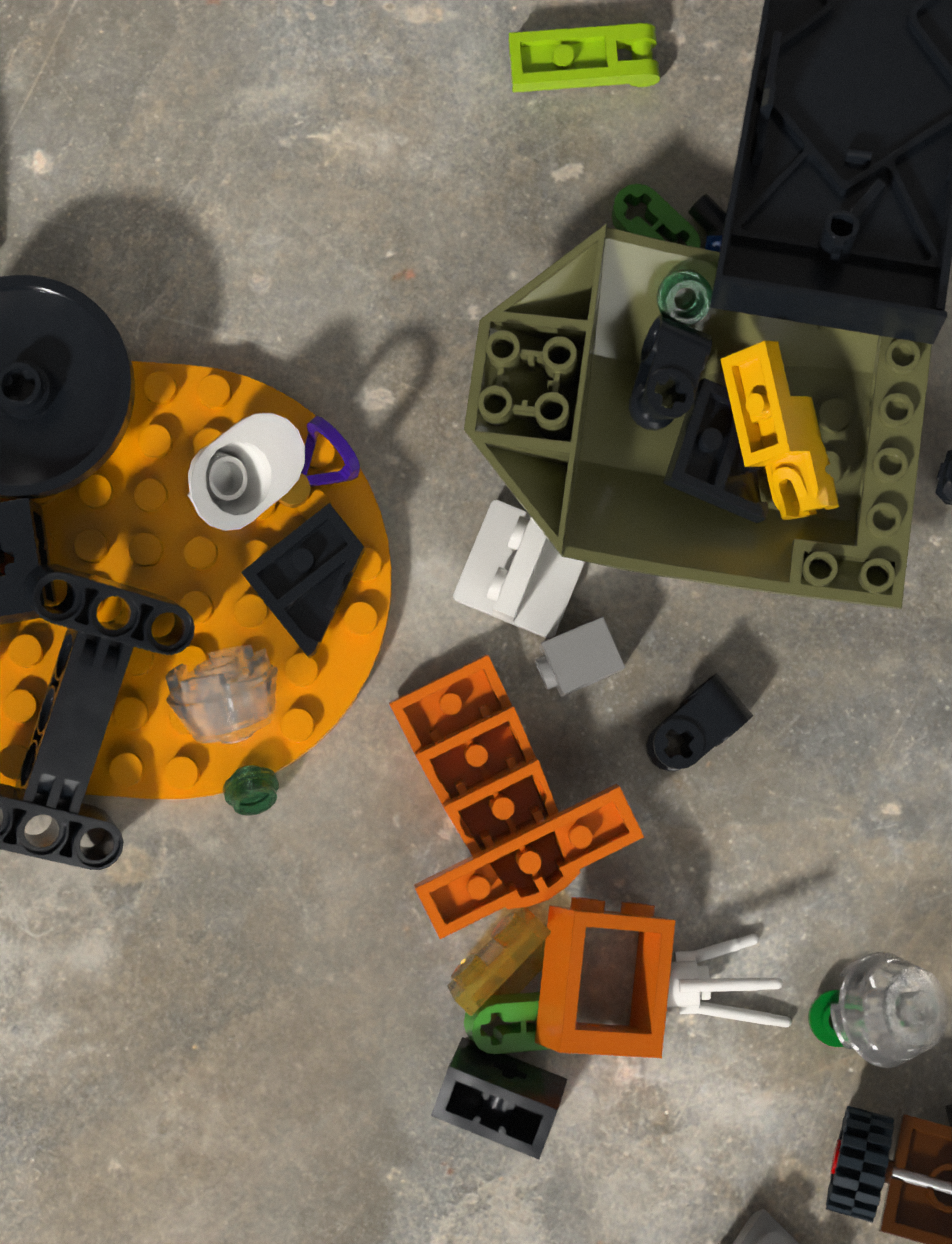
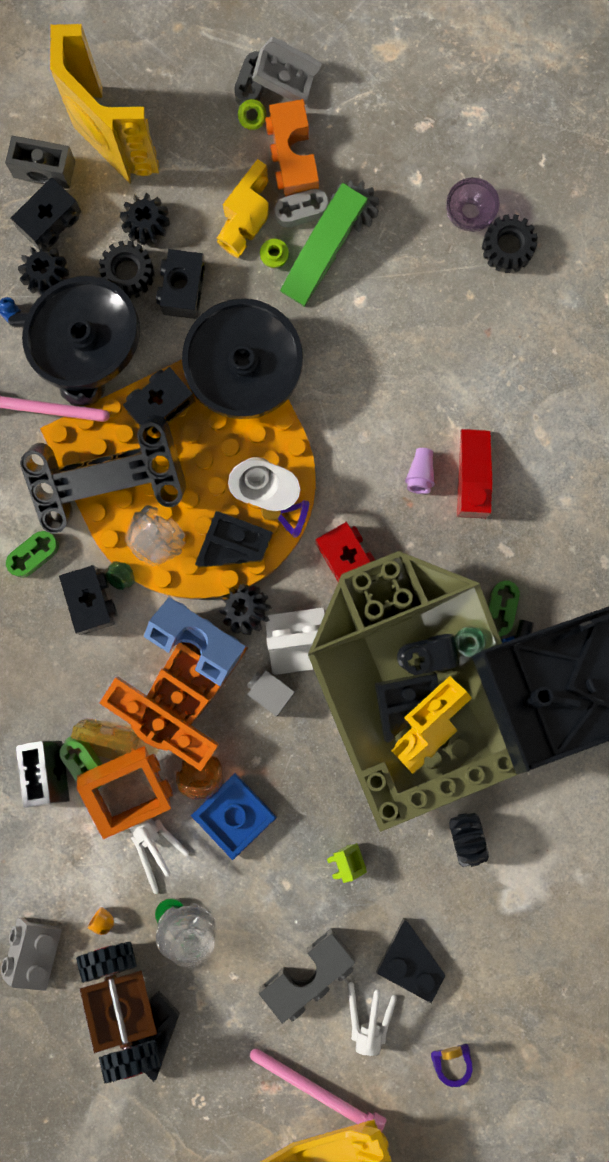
camera: 65 degrees right, 0 degrees up
lime plate [508,23,660,93] -> none
black piece [646,673,753,772] -> none
none -> bright green beam [6,531,59,578]
none -> black brick [59,565,117,635]
none -> light orange hinge [87,907,114,935]
none -> medium blue arch [144,597,246,686]
none -> clear orange hair [176,755,223,800]
none -> blue plate [191,772,277,861]
none -> black gear [219,583,272,635]
none -> red brick [315,521,375,582]
none -> lime tile [327,843,367,883]
none -> lavender cone [405,448,435,494]
none -> red slope [457,429,492,519]

